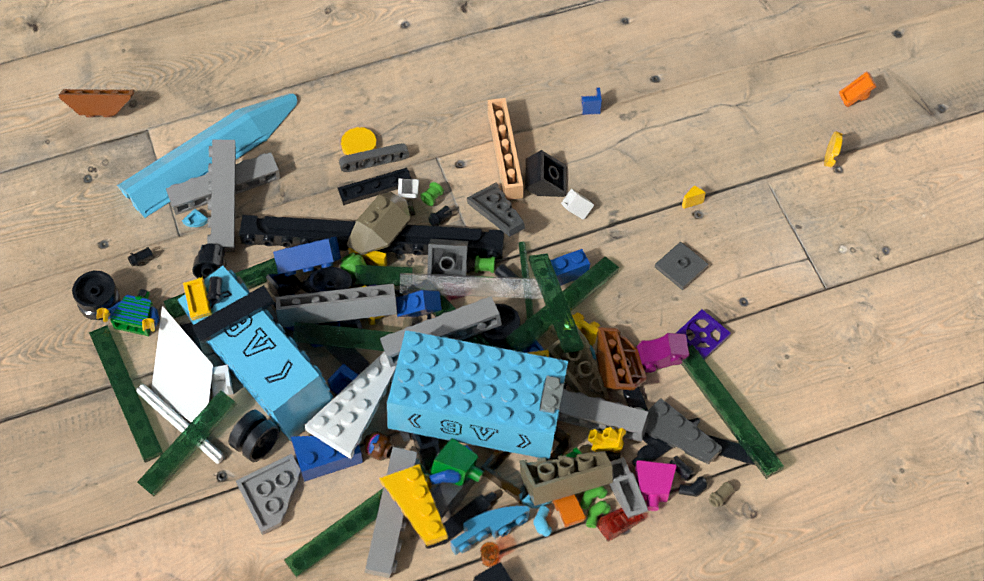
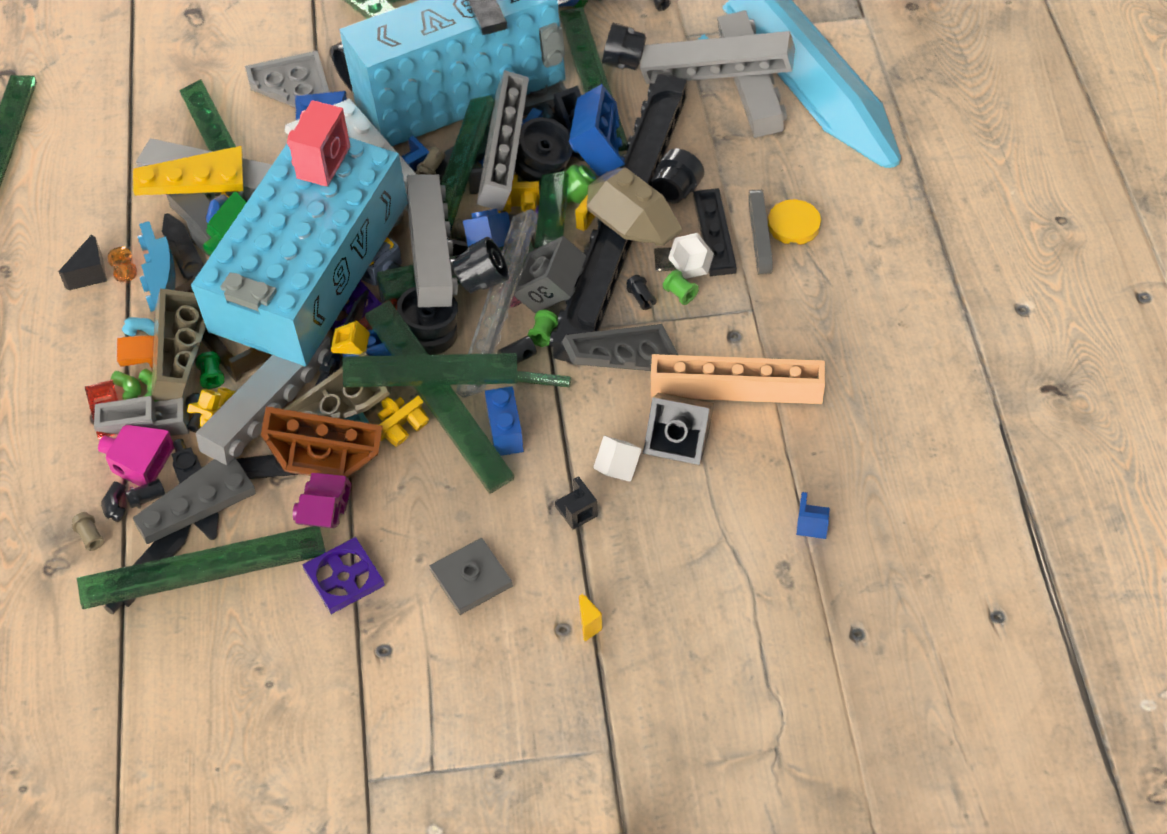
camera: 105 degrees right, 5 degrees down
none -> coral brick [287,100,350,187]
none -> dark tan pin [416,147,446,175]
none -> black piece [453,237,509,293]
none -> black panel [555,476,598,530]
none -> black piece [651,148,704,204]

